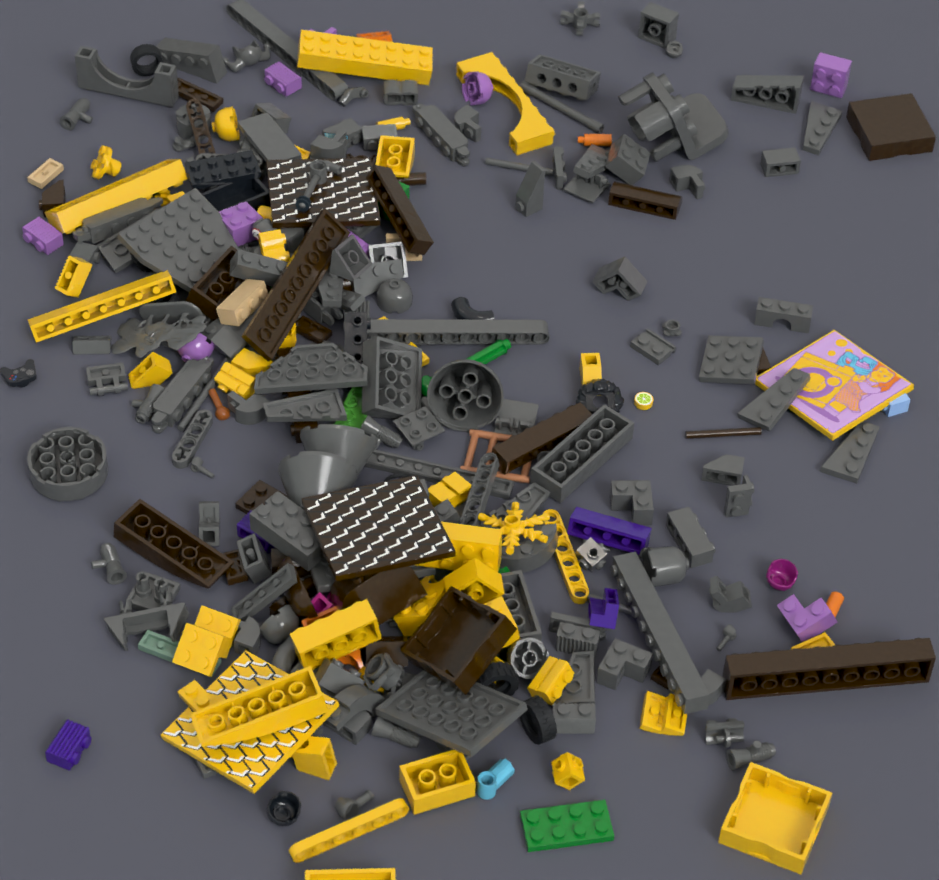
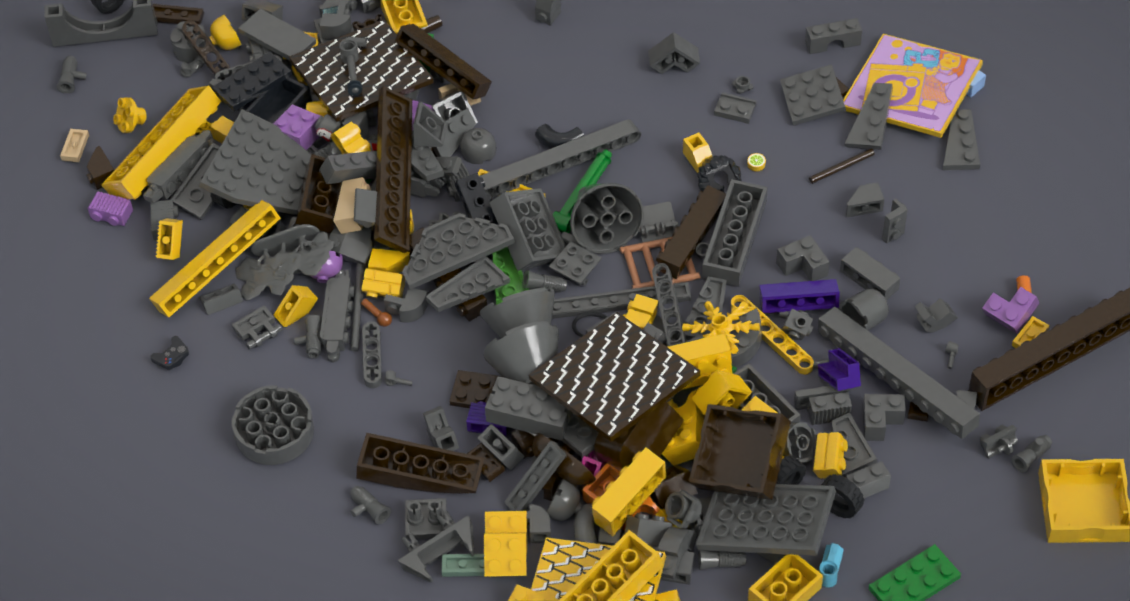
camera: 20 degrees left, 5 degrees up
dark brown plate [295,315,332,344] -> none
yellow brick [551,752,585,790] -> none
yellow slope [639,691,687,736] -> none
magenta hair [766,558,798,591] -> none
none -> dark grey slope [354,188,377,228]

